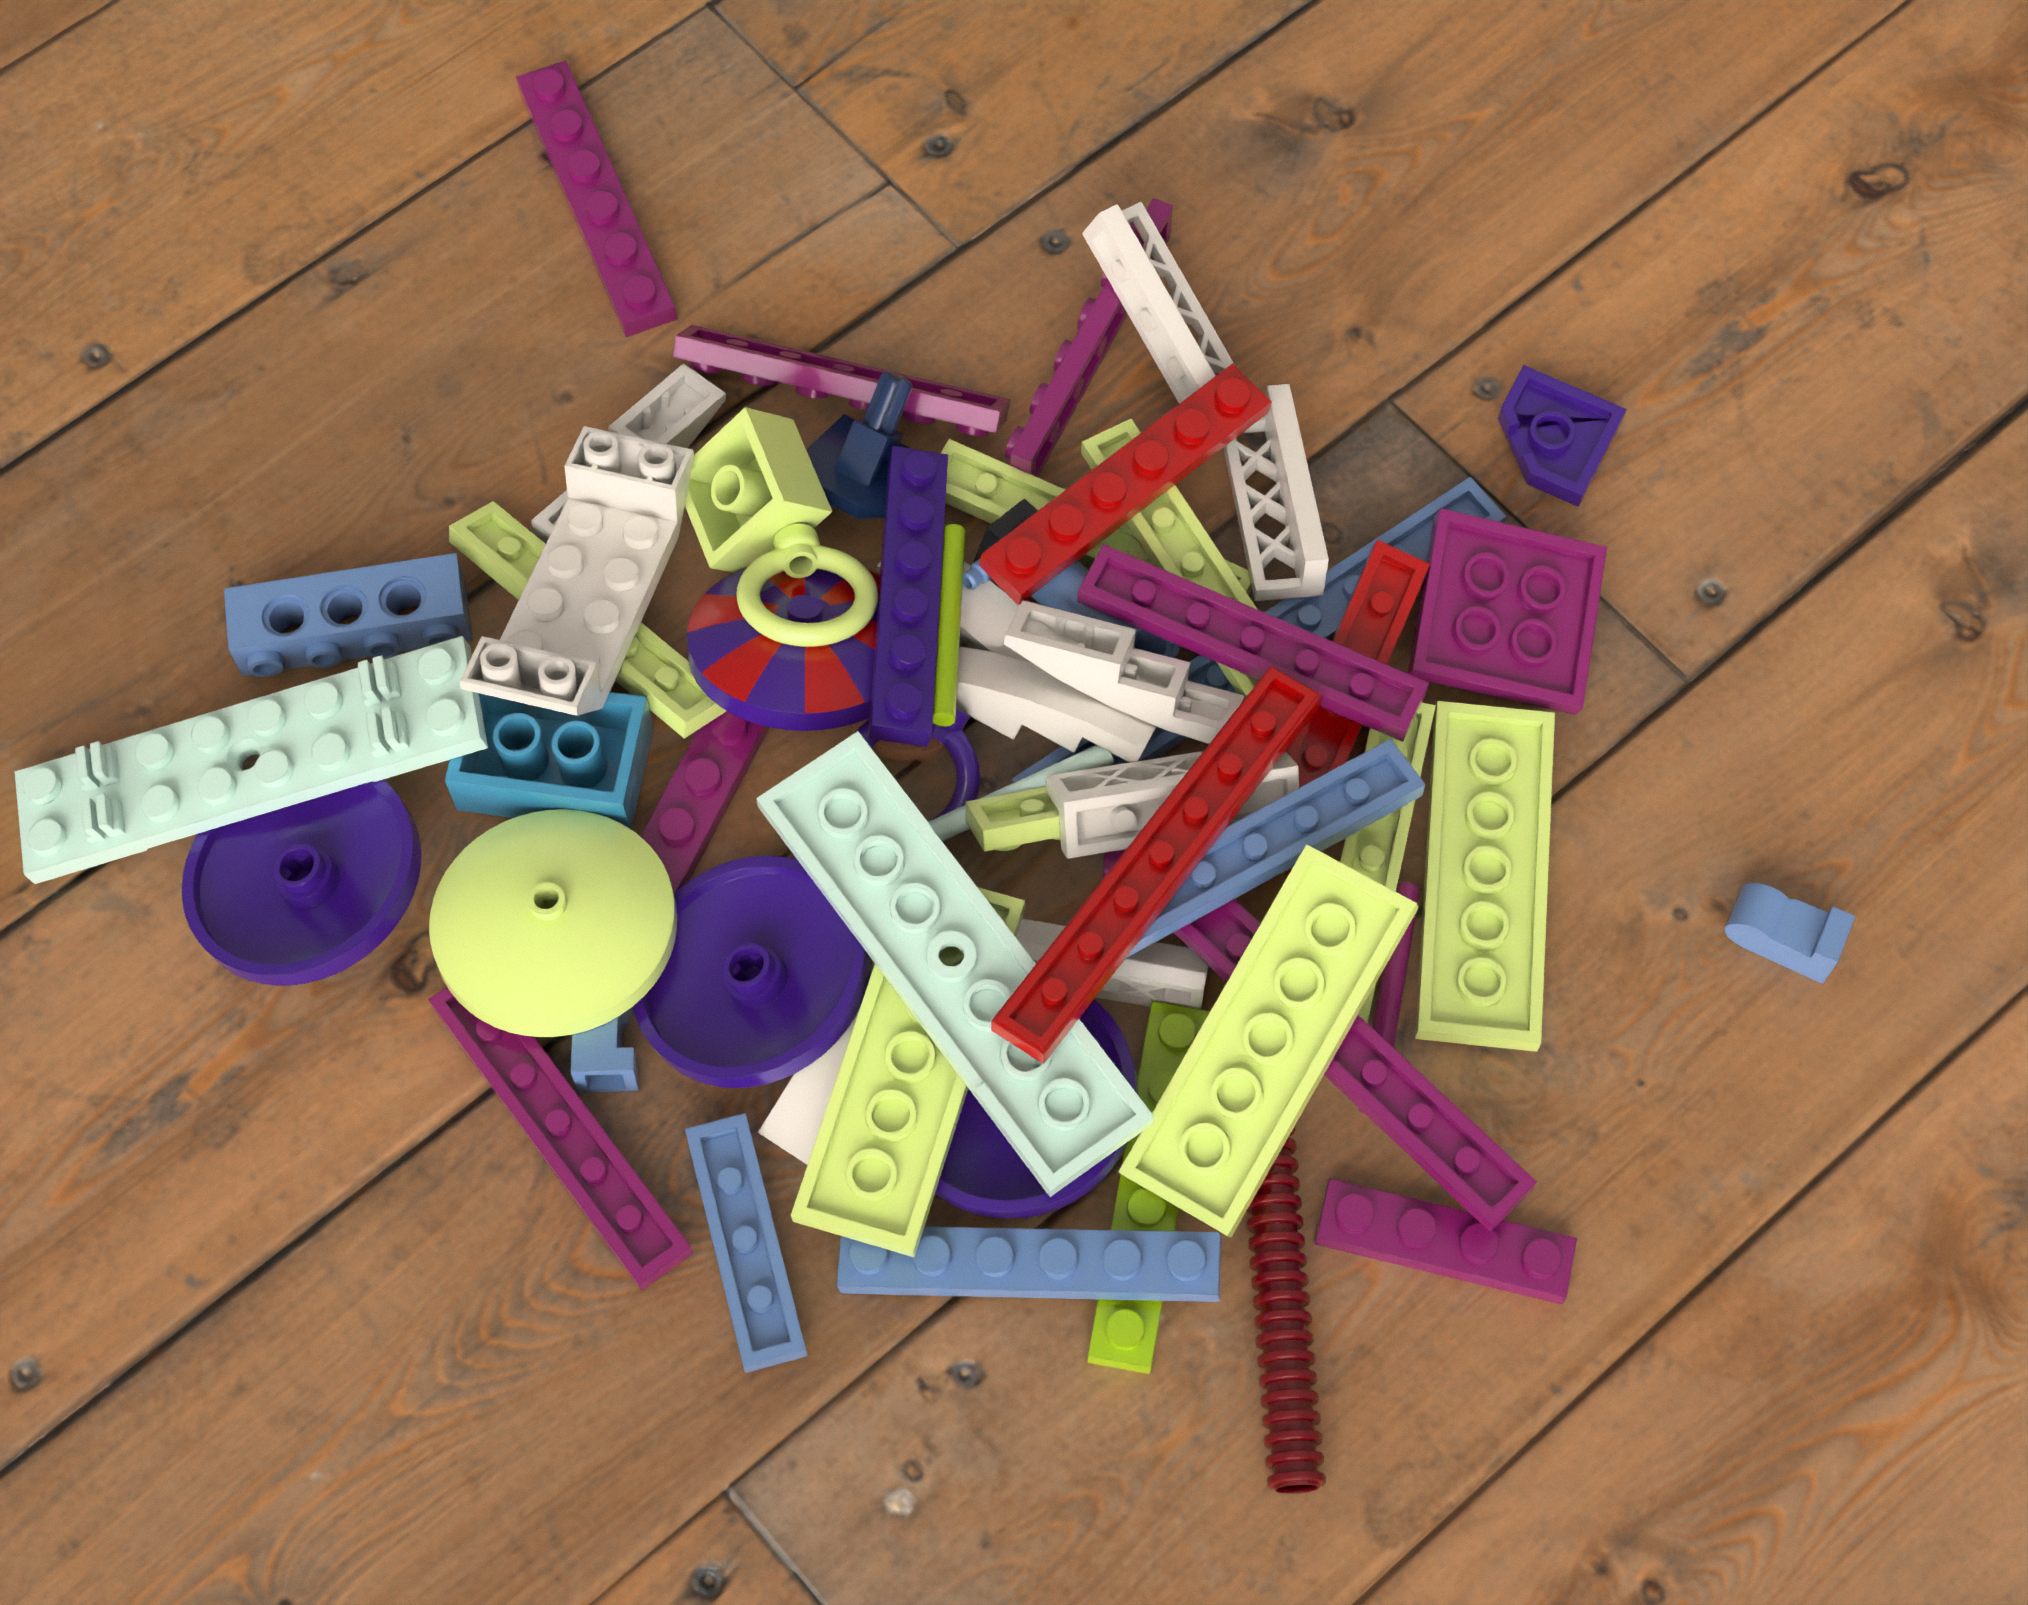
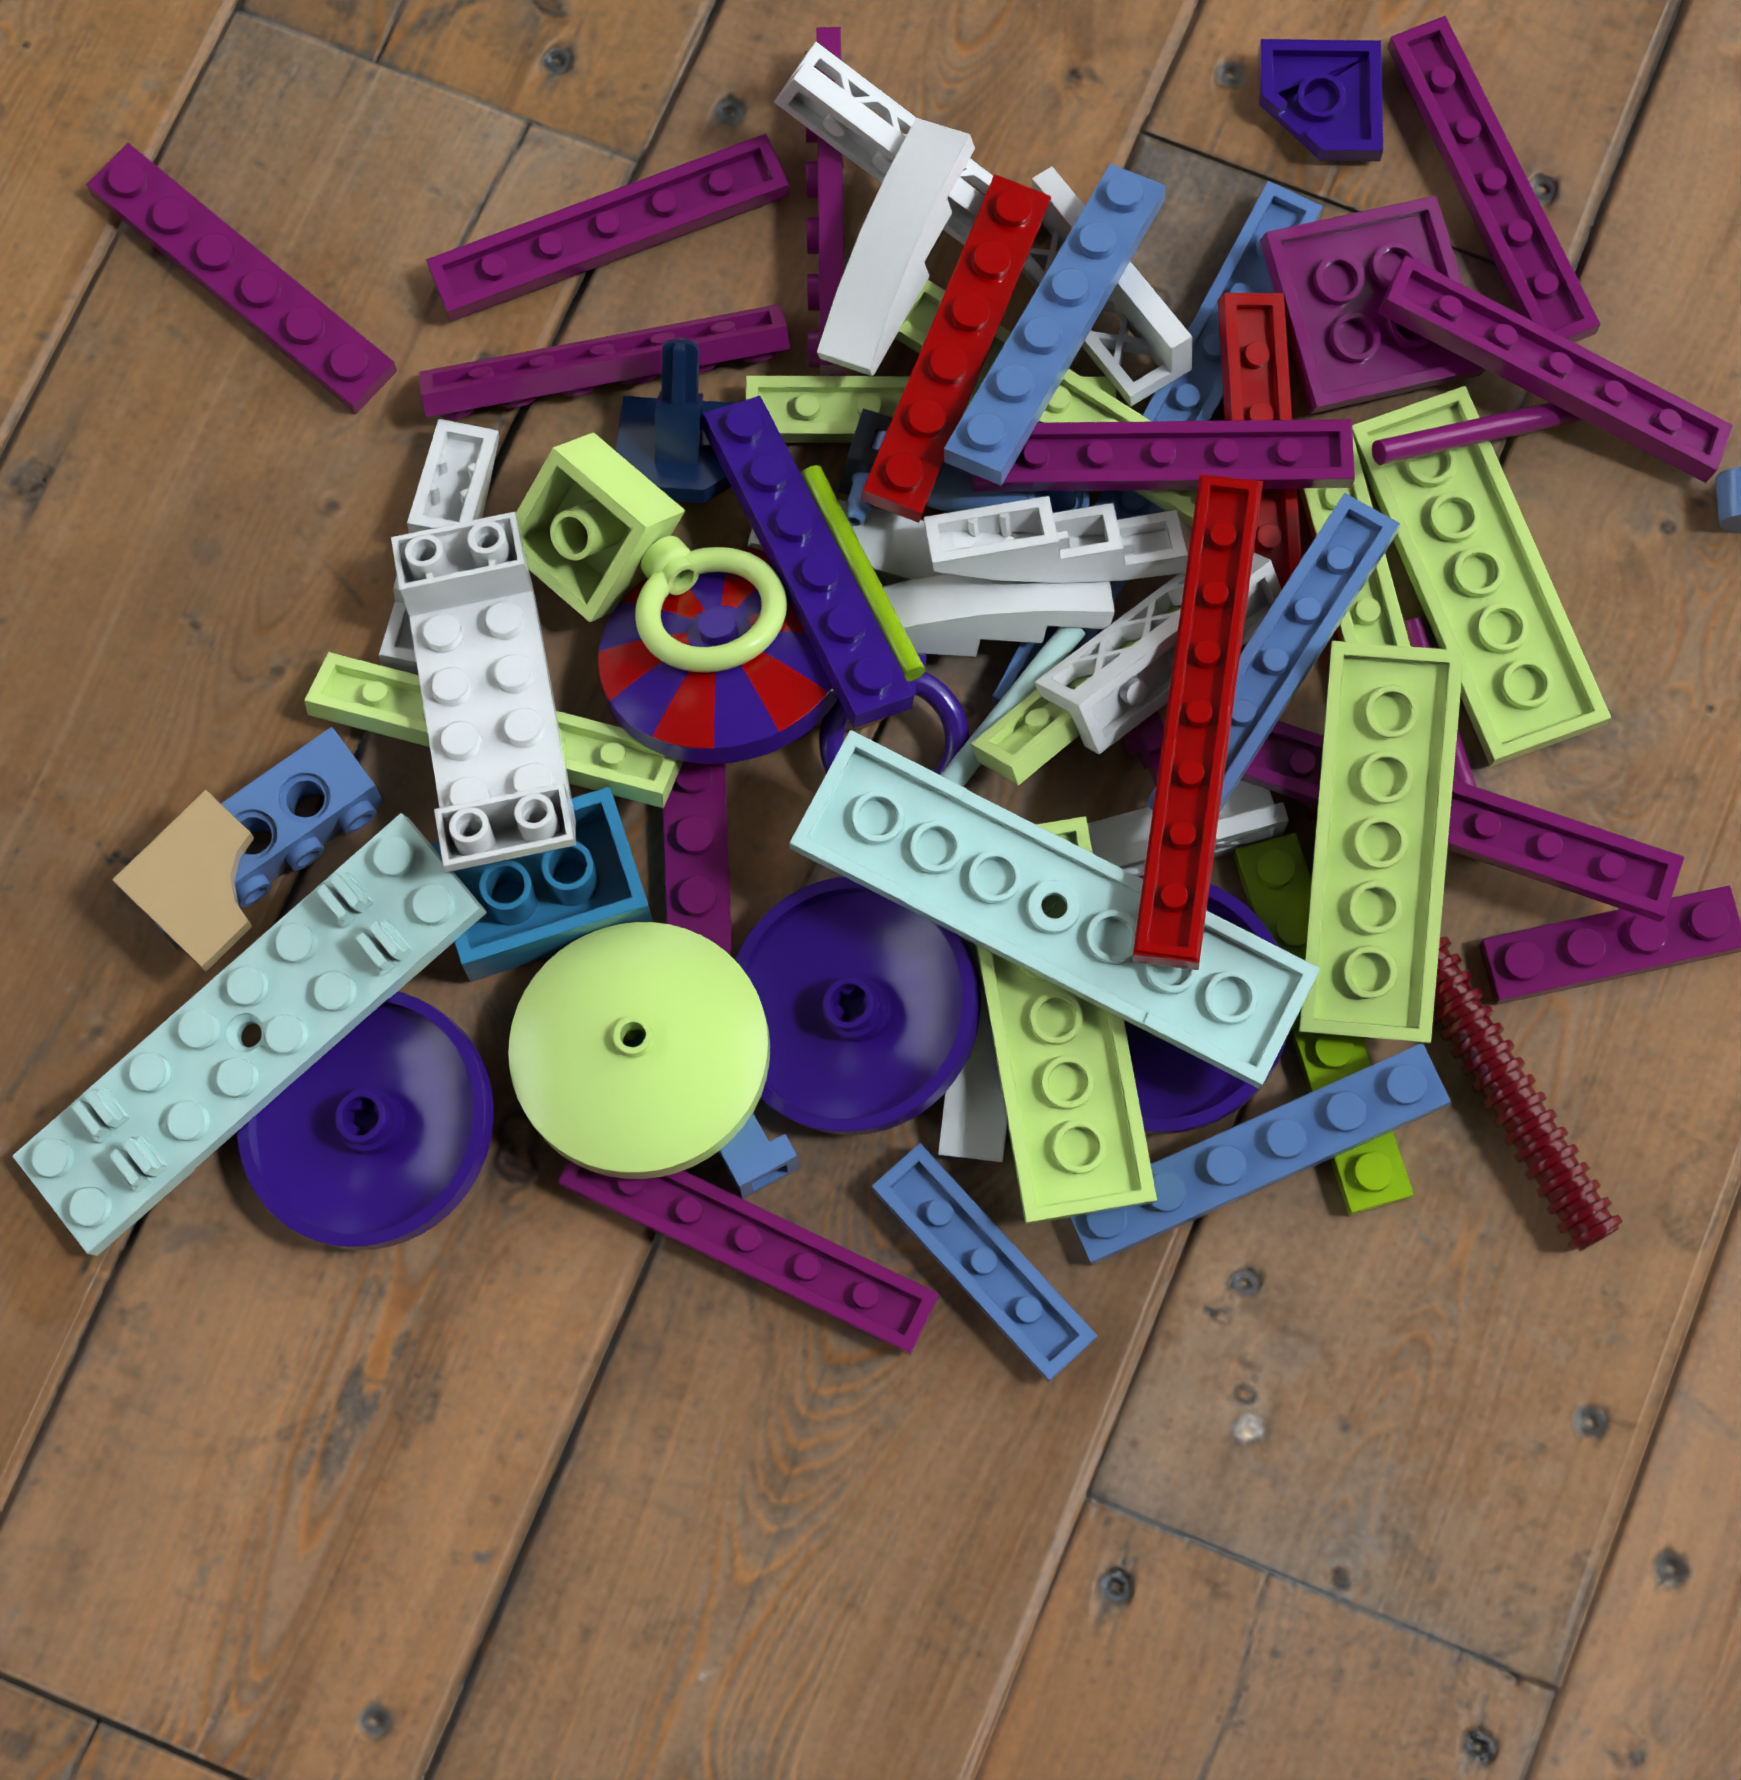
camera: 25 degrees left, 10 degrees up
none -> tan tile [112,790,254,972]
none -> magenta plate [426,133,789,322]
none -> white slope [817,118,975,376]
none -> medium blue plate [944,164,1166,486]
none -> magenta bar [1372,402,1583,465]
none -> magenta plate [1378,255,1733,483]
none -> magenta plate [1388,16,1601,342]

